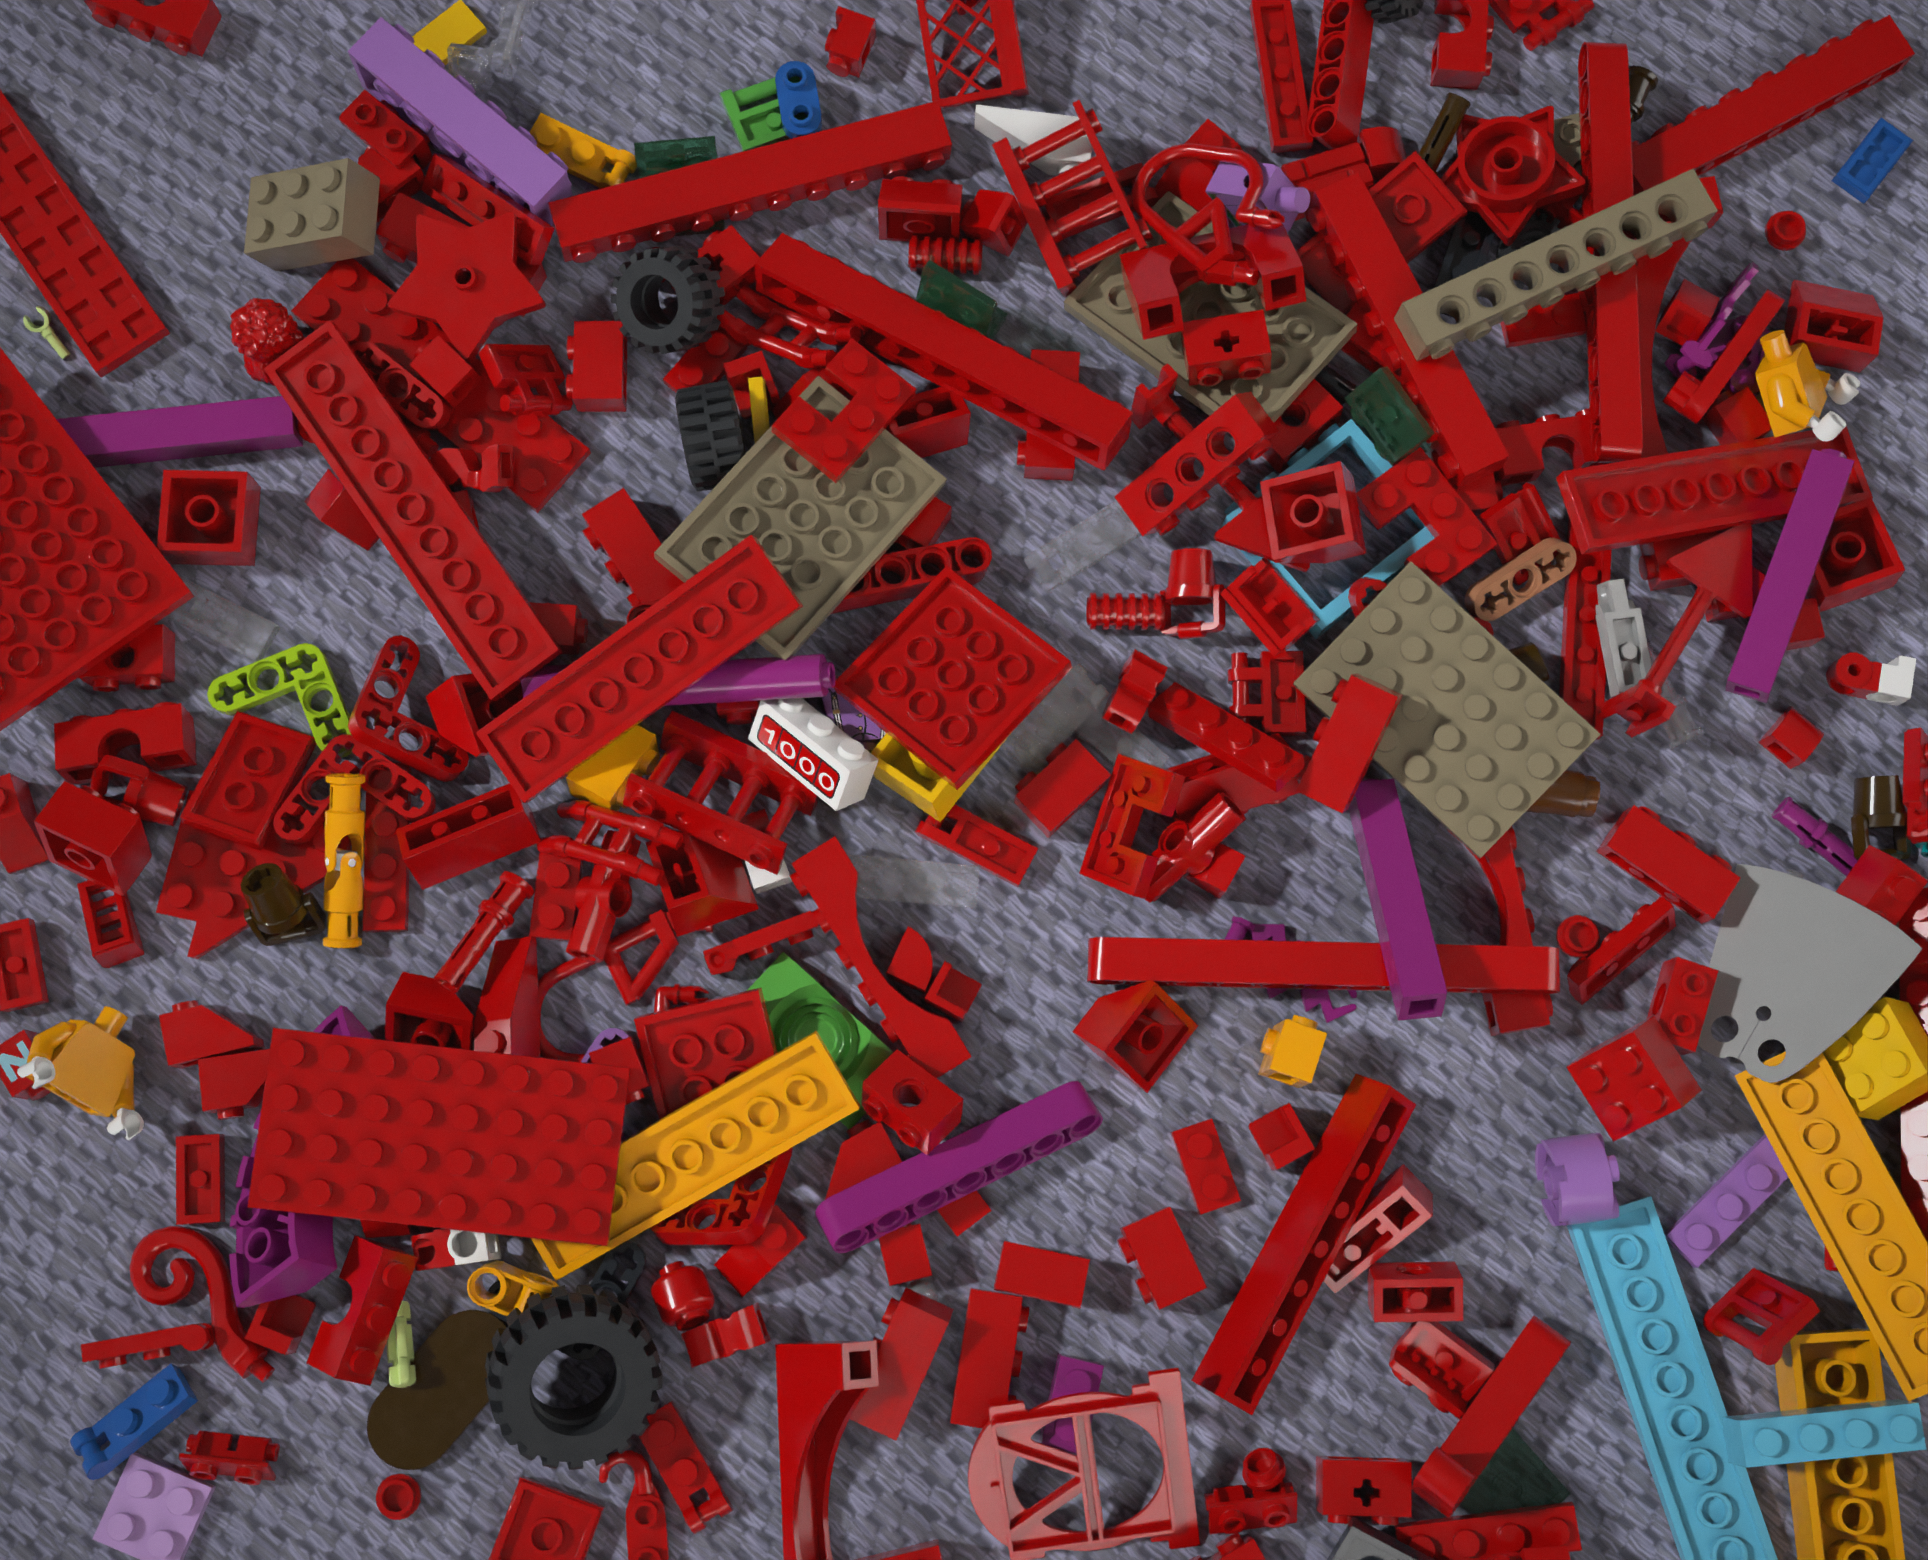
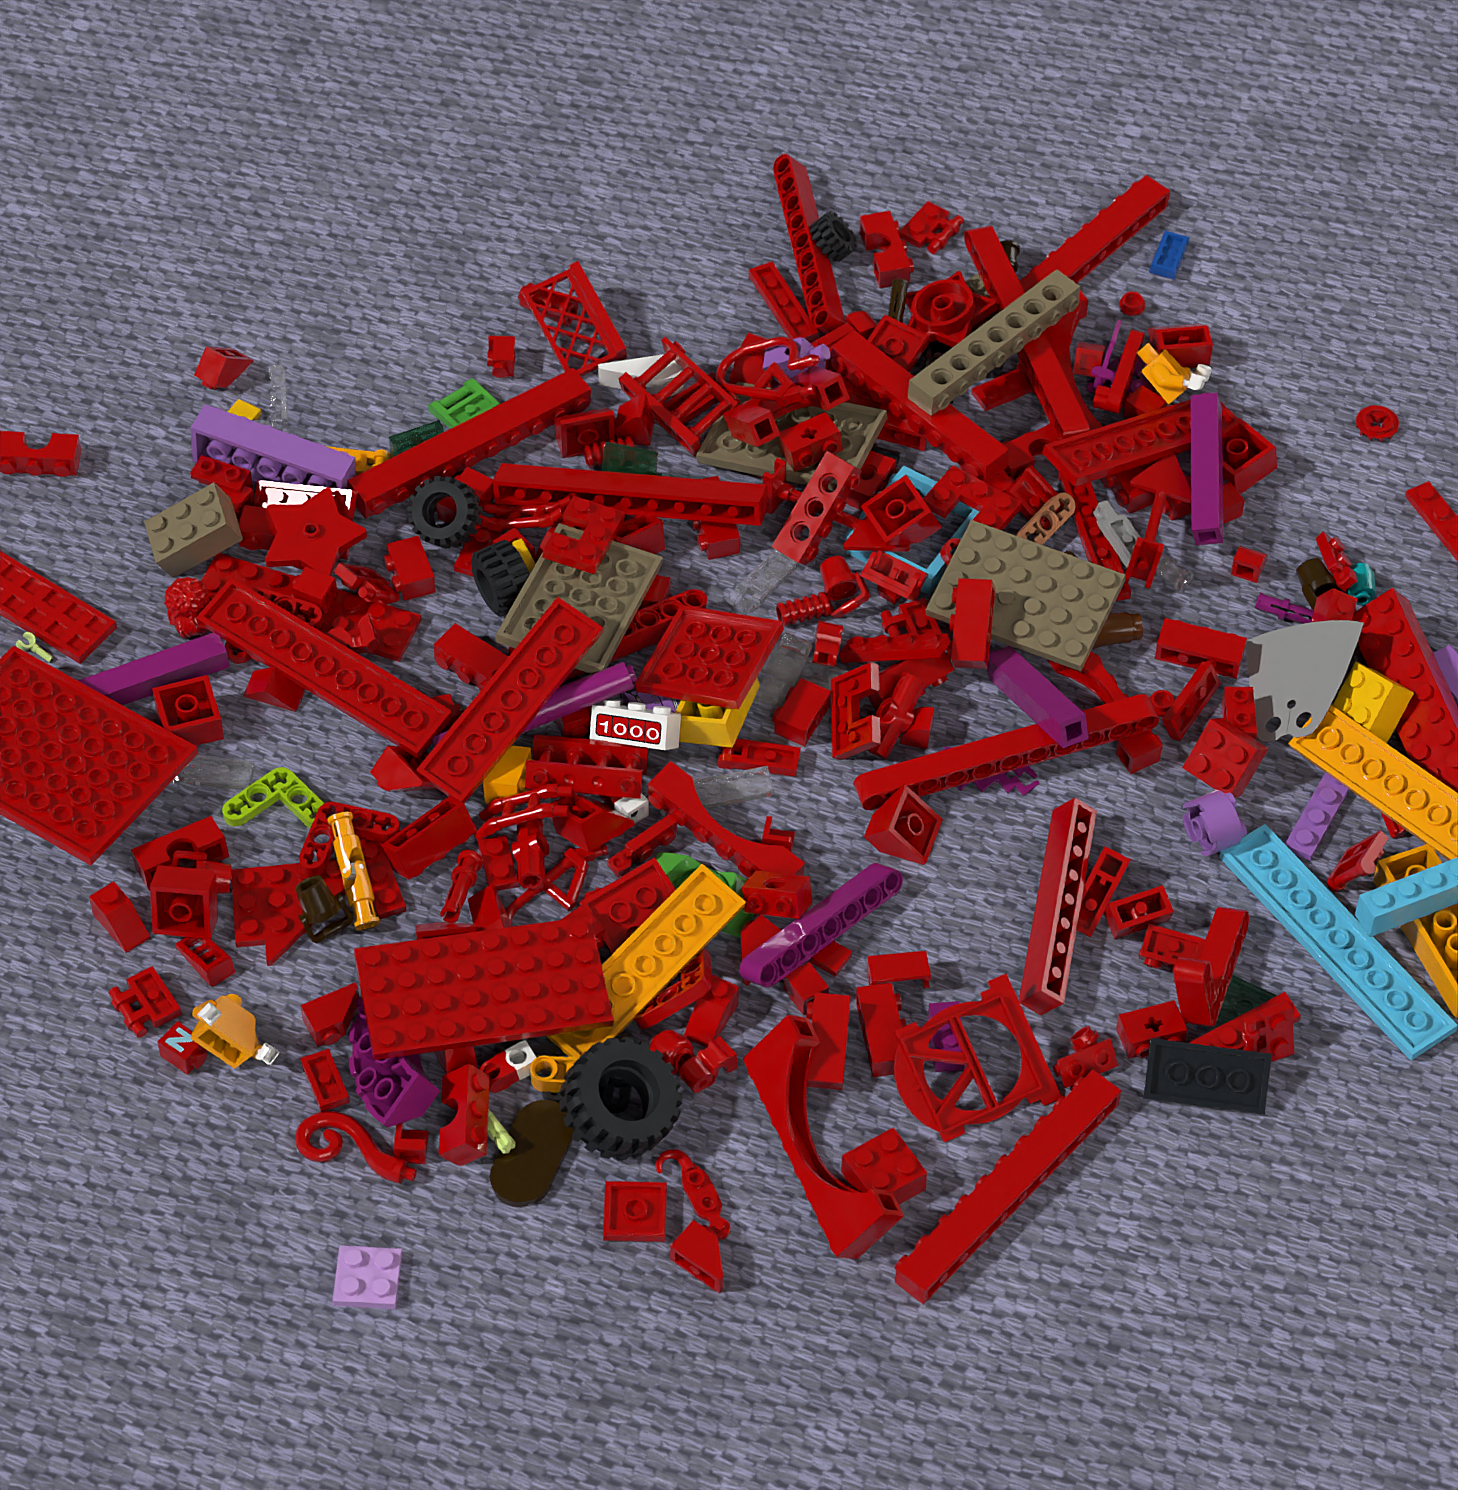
camera: 15 degrees left, 25 degrees down
blue plate [70,1363,198,1480] -> none
red brick [78,624,175,692] -> none
red plate [81,1323,216,1369] -> none
red slope [159,1000,265,1069] -> none
red hinge [179,1430,280,1485] -> none
red tile [180,711,317,851] -> none
red beam [348,635,469,782] -> none
red plate [376,1473,422,1520] -> none
red plate [639,1401,734,1534] -> none
blue plate [775,61,822,139] -> none
red brick [886,926,933,994] -> none
red brick [1117,1206,1207,1310] -> none
red plate [1171,1118,1241,1215] -> none
red panel [1248,1103,1315,1171] -> none
light orange brick [1258,1015,1327,1088] -> none
clear green bracket [1345,366,1435,465] -> none
leg [1826,652,1916,706] -> none

